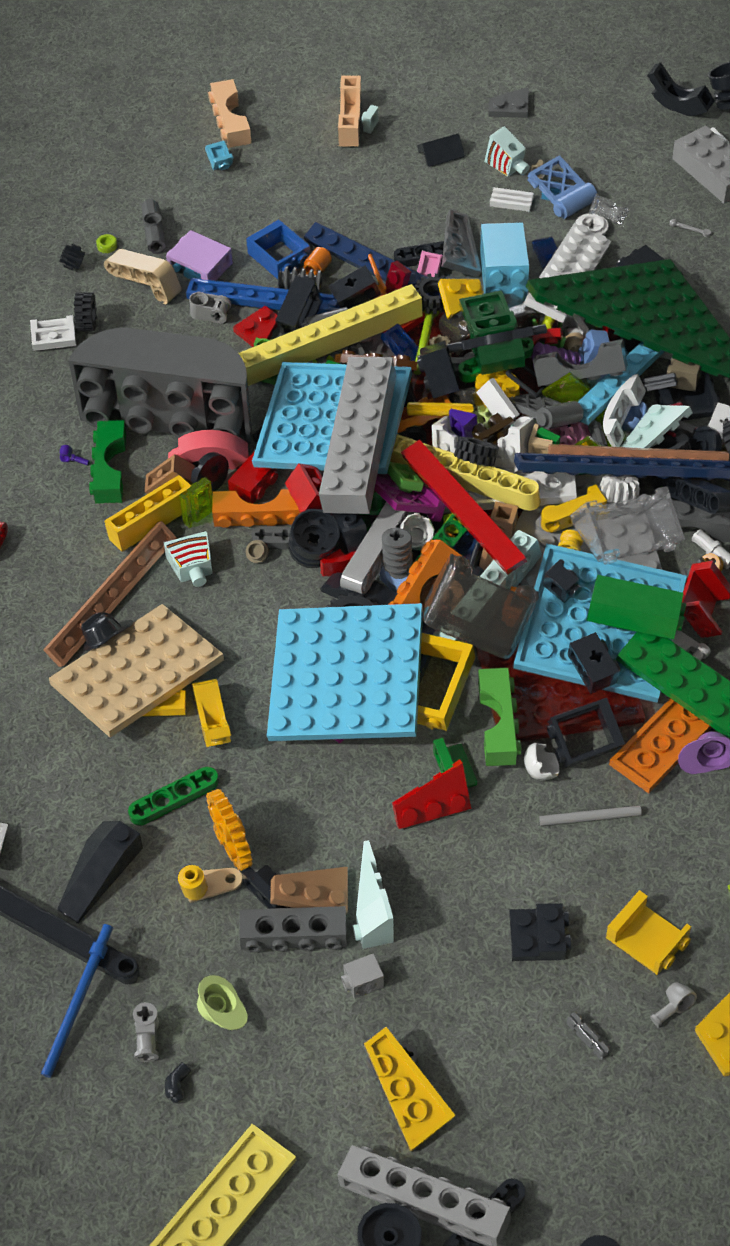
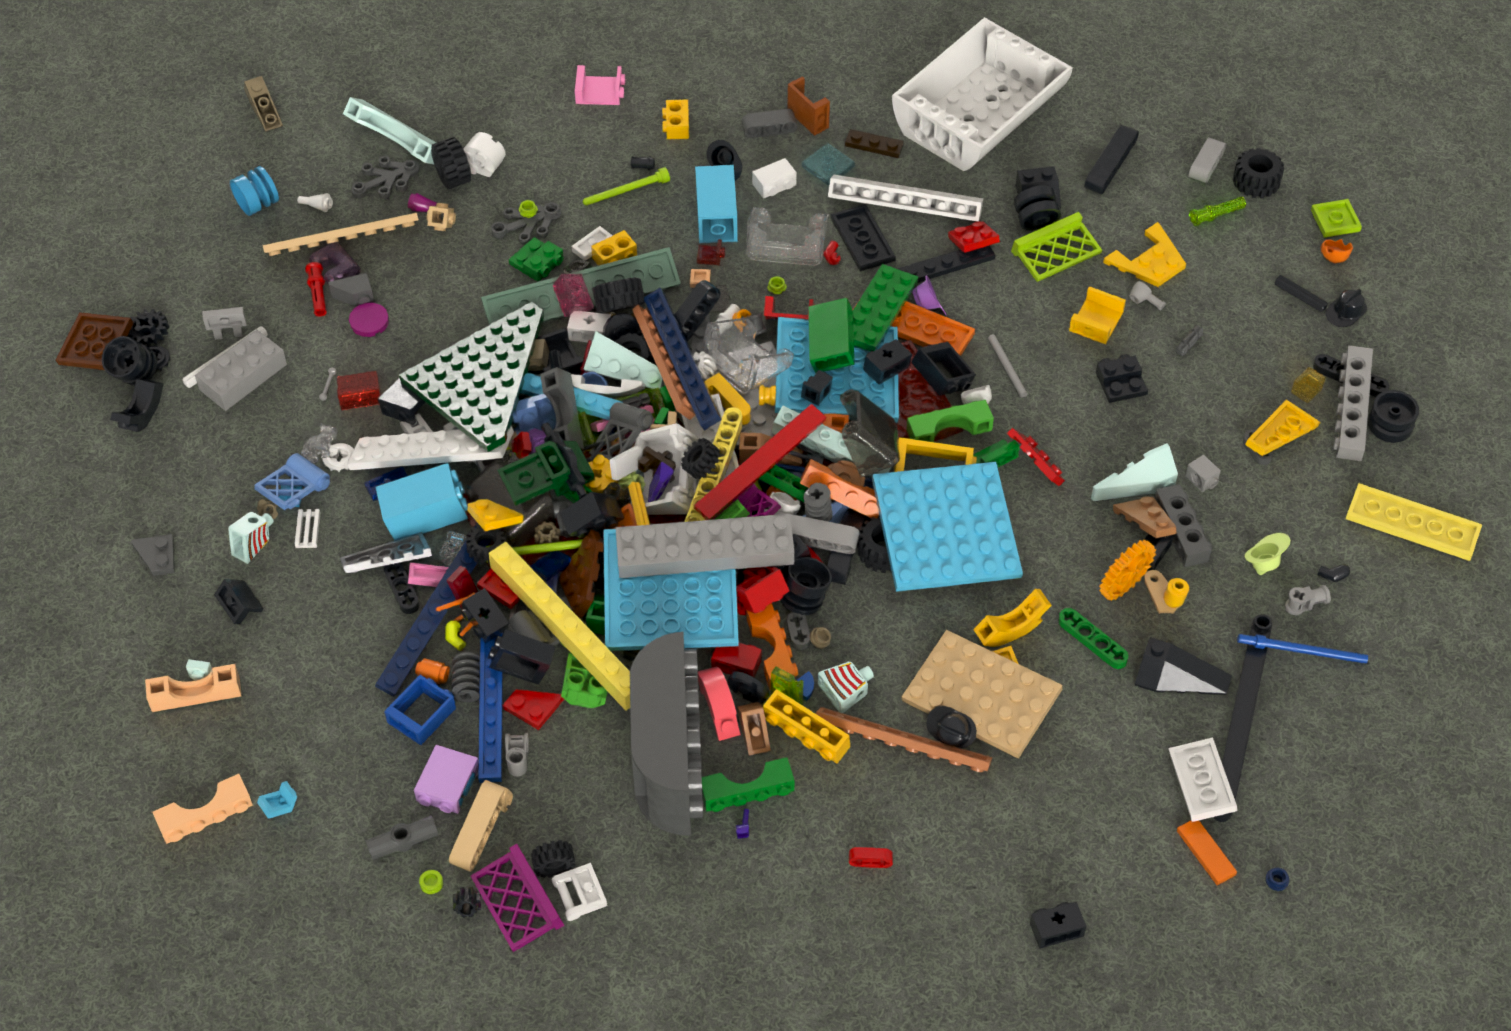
camera: 105 degrees left, 0 degrees up
none -> clear red bracket [337,371,380,410]
none -> magenta fence [471,844,565,952]
none -> blue tile [792,671,814,701]
none -> black axle [1275,275,1328,312]
none -> clear yellow panel [1291,367,1326,403]

